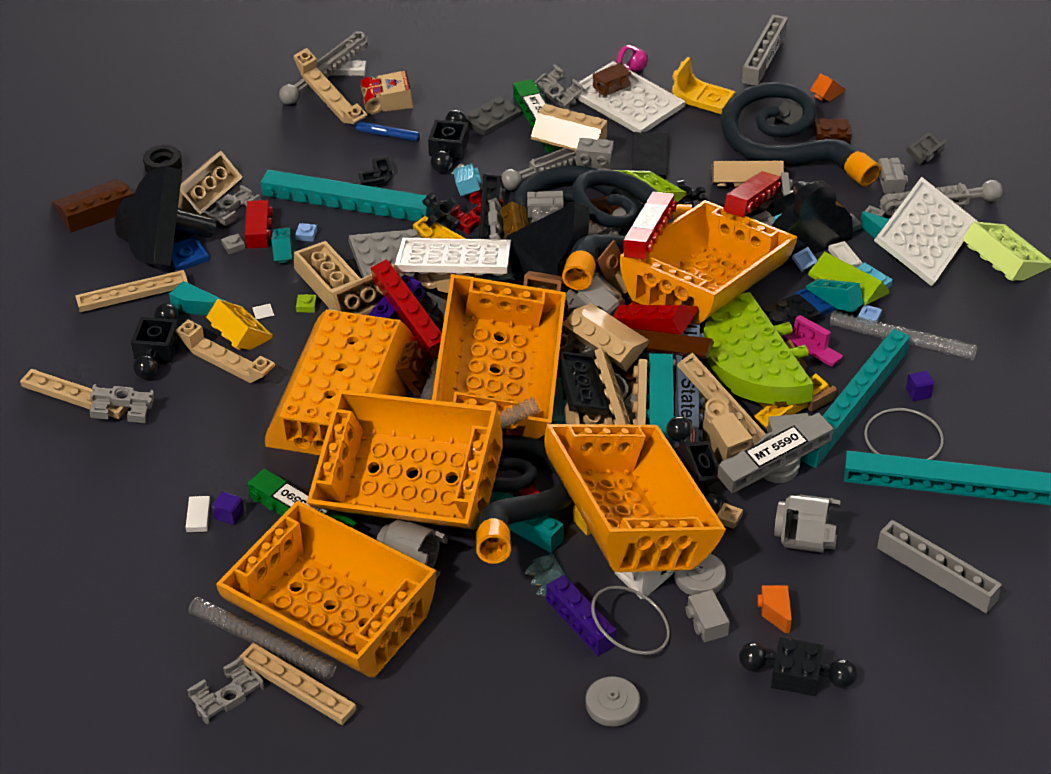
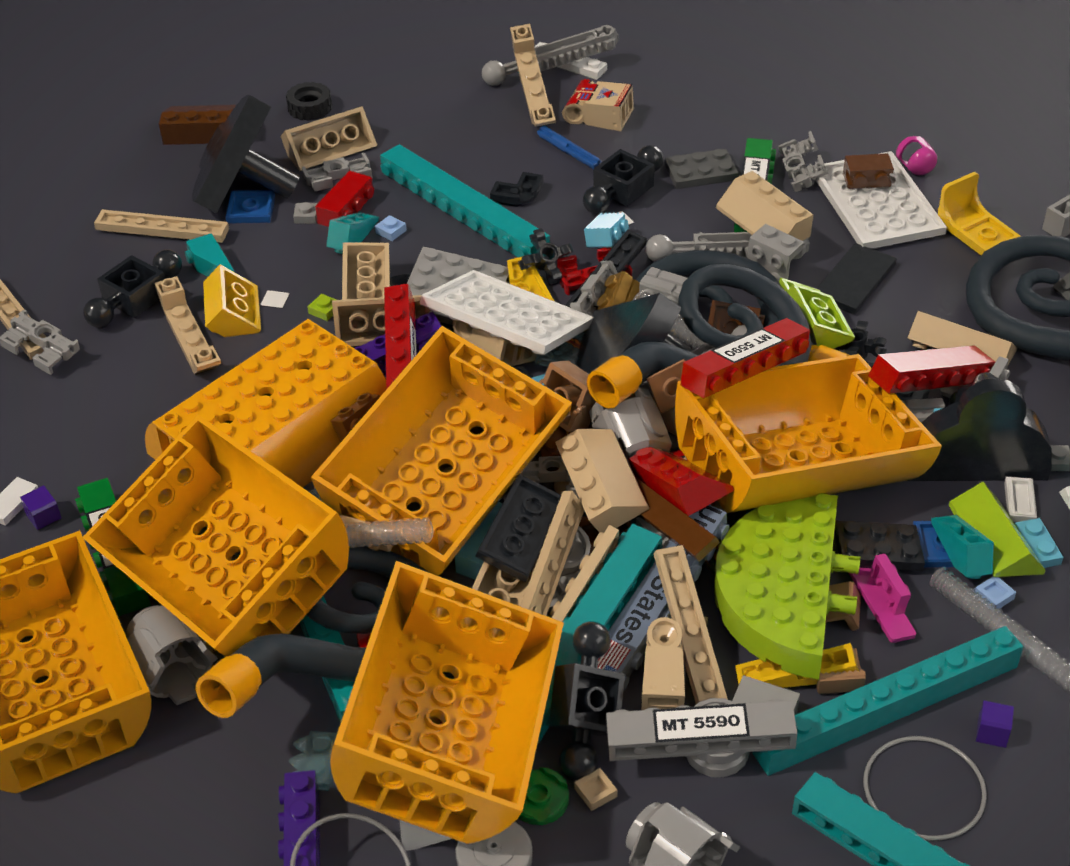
camera: 30 degrees right, 0 degrees up
light blue plate [792,247,817,272] -> none

